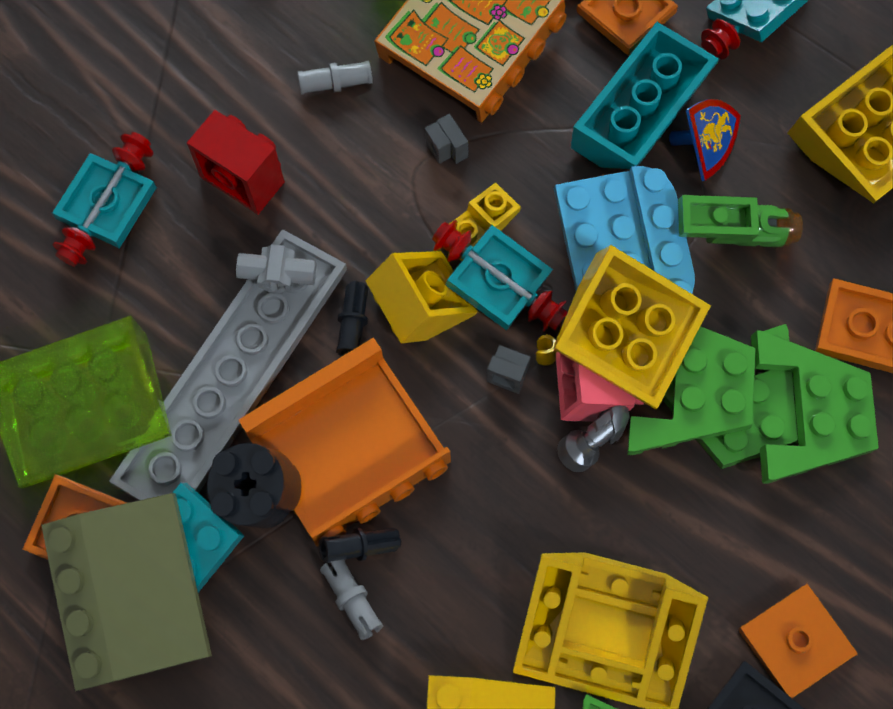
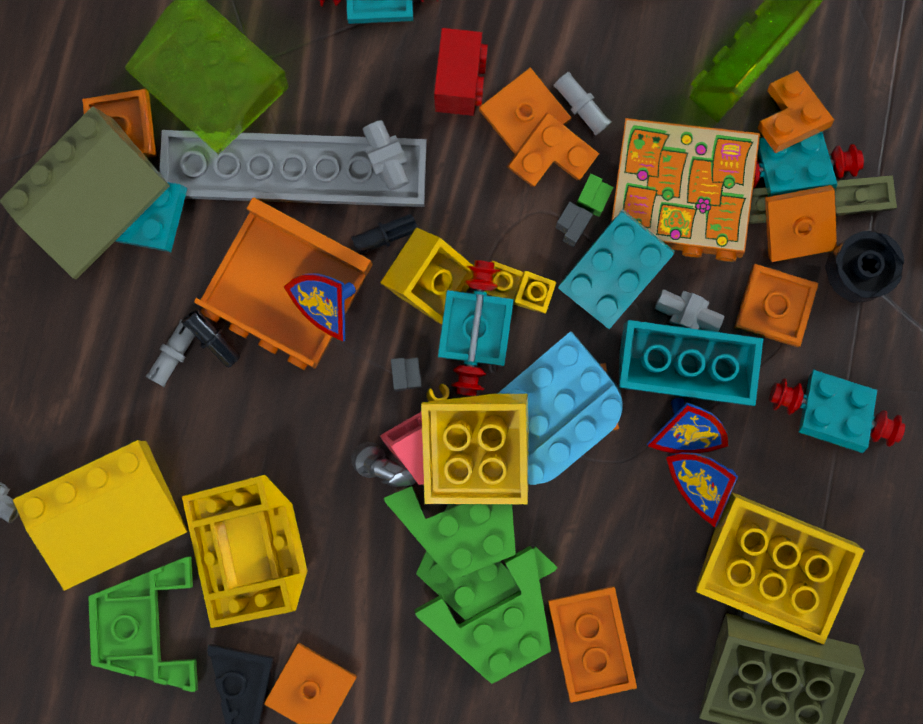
camera: 55 degrees right, 15 degrees up
black brick [207,443,302,529] -> none
bright green plate [678,195,803,247] -> none
none -> shield [284,273,356,341]
none -> orange plate [479,67,571,154]
none -> orange plate [506,113,599,187]
none -> teal plate [558,209,674,329]
none -> bright green piece [576,174,614,217]
none -> light grey axle [654,289,724,332]
none -> shield [666,453,738,527]

